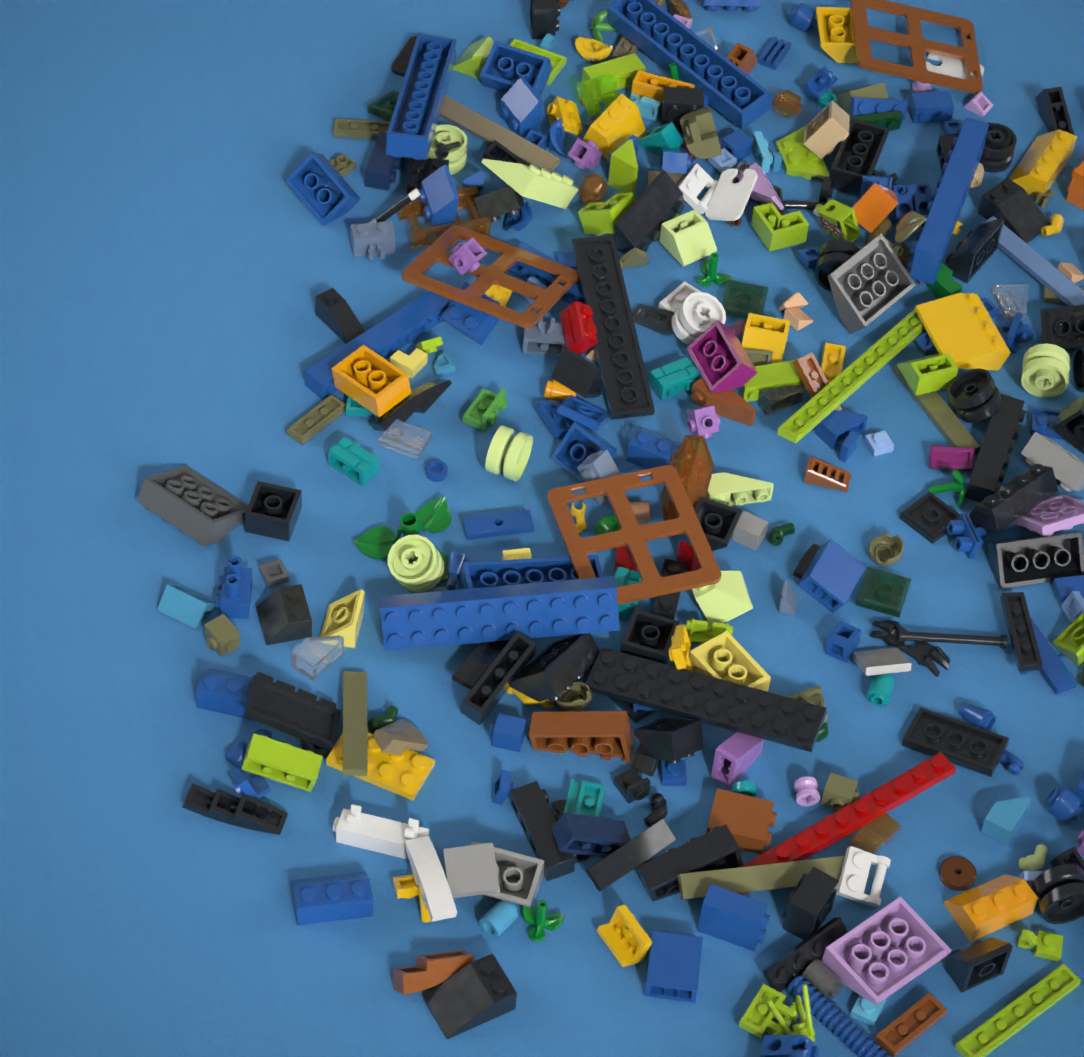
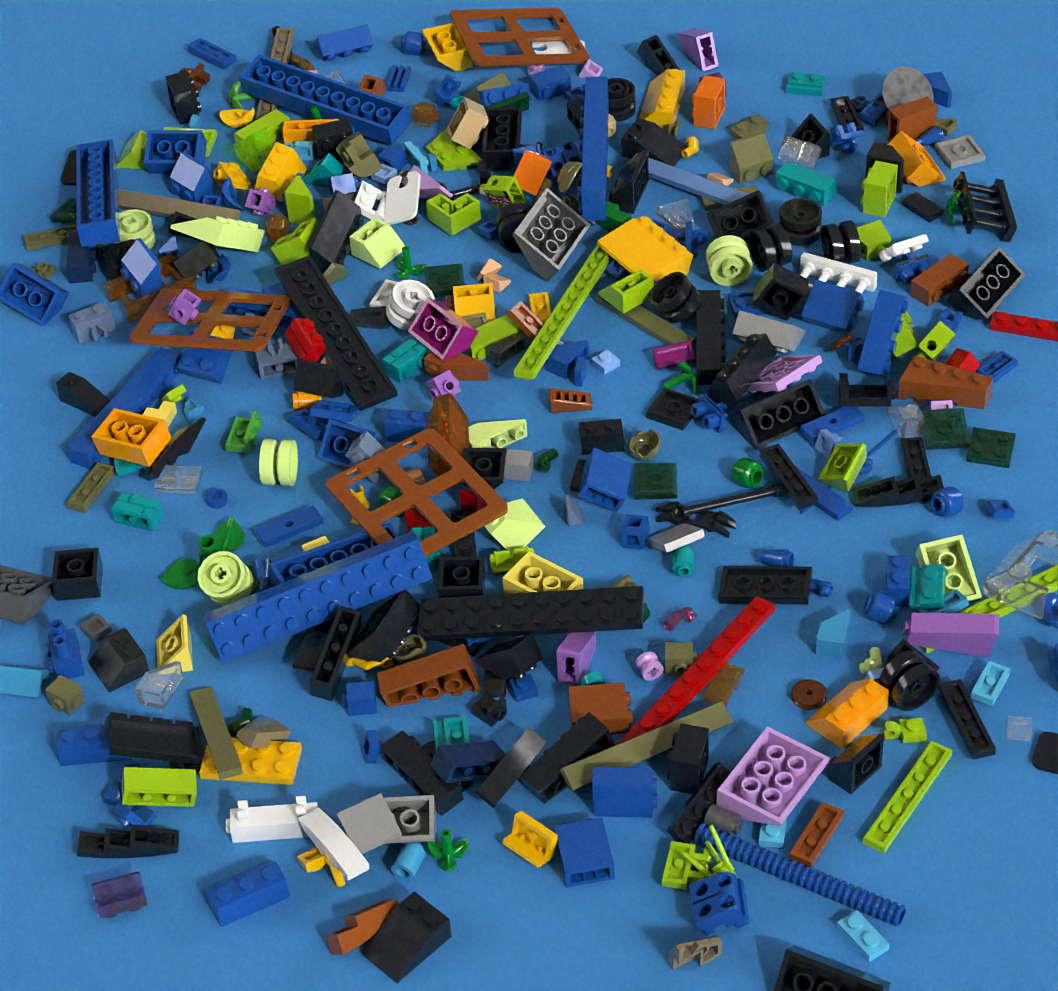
camera: 10 degrees left, 5 degrees down
black bar [369,188,421,223] -> none
black hand [435,141,460,159] -> none
black arm [644,793,668,828] -> none
yellow plate [669,624,693,671] -> none
white plate [836,846,891,908] -> none
none -> clear purple bracket [91,871,148,918]
none -> black slope [578,419,624,455]
none -> clear pink arm [664,607,697,631]
none -> green head [731,458,764,488]

